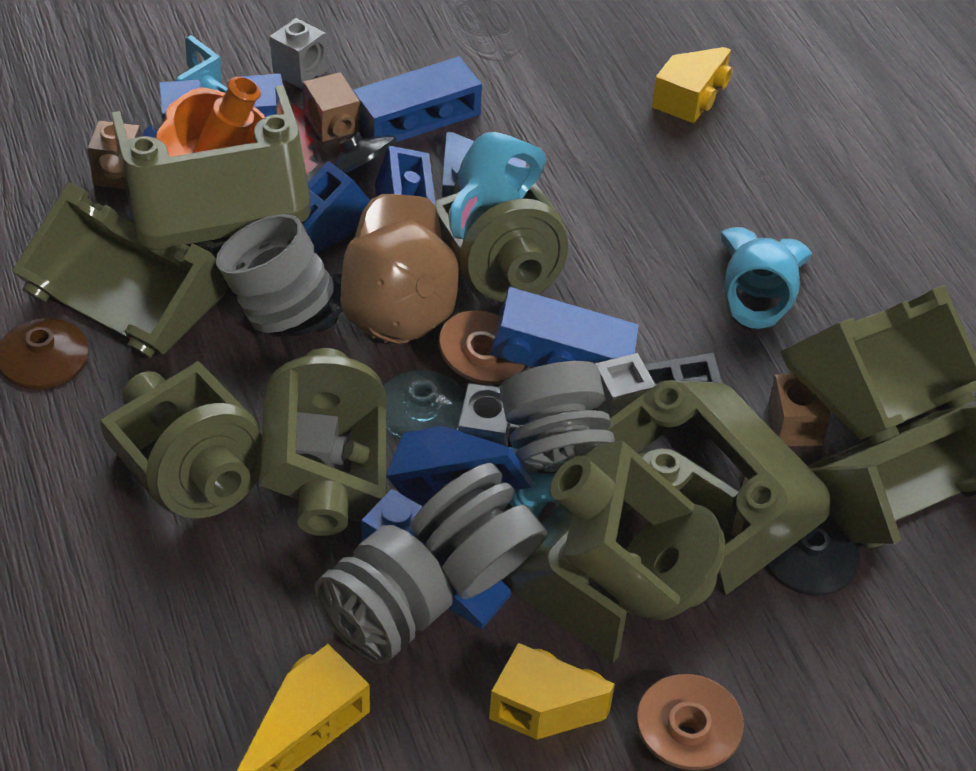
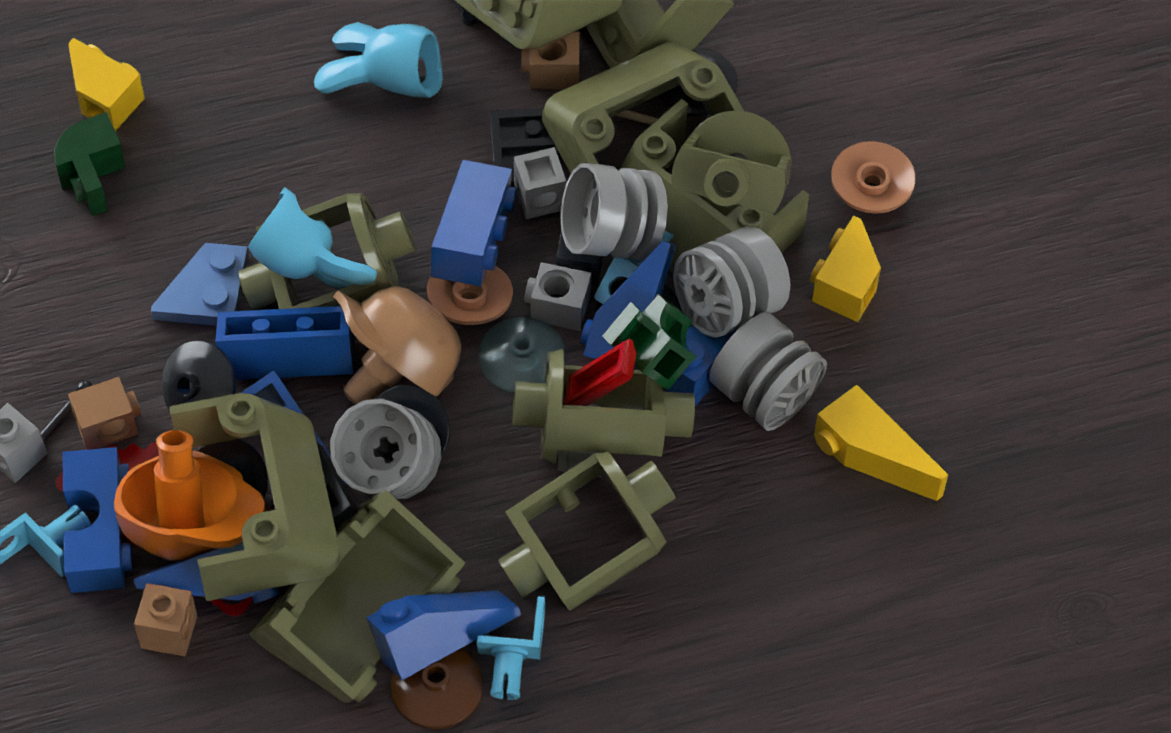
camera: 85 degrees left, 10 degrees up
brick [353,56,482,142] -> none
none -> dark green brick [54,112,126,216]
none -> blue slope [366,590,521,680]
none -> medium azure bracket [477,596,545,700]
none -> red tile [564,338,636,406]
none -> dark green brick [602,294,697,390]

